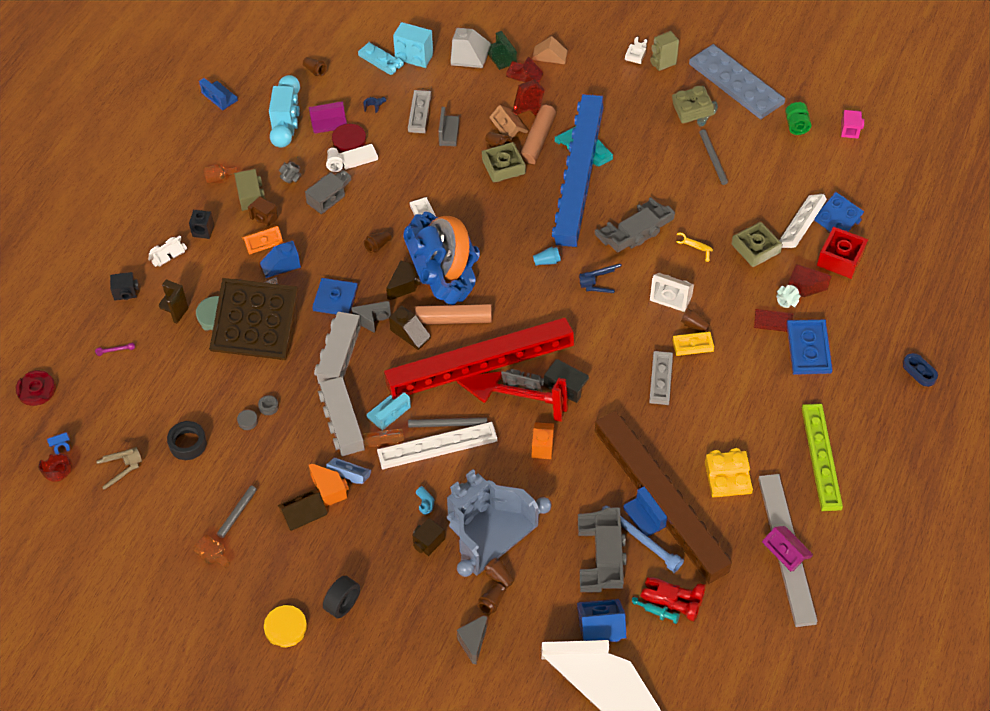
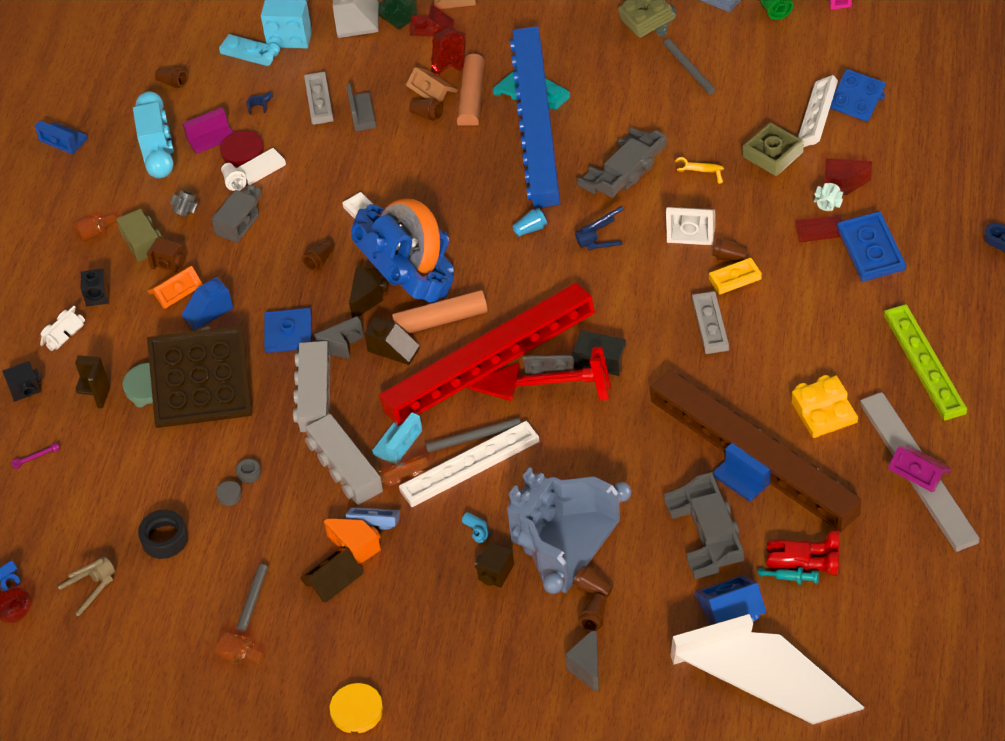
camera: 10 degrees left, 5 degrees down
black tyre [323,576,360,619] -> none
olive brick [482,142,526,182] -> none
orange slope [532,422,554,459] -> none
medium blue piece [602,506,684,573] -> none
red brick [817,226,868,279] -> none

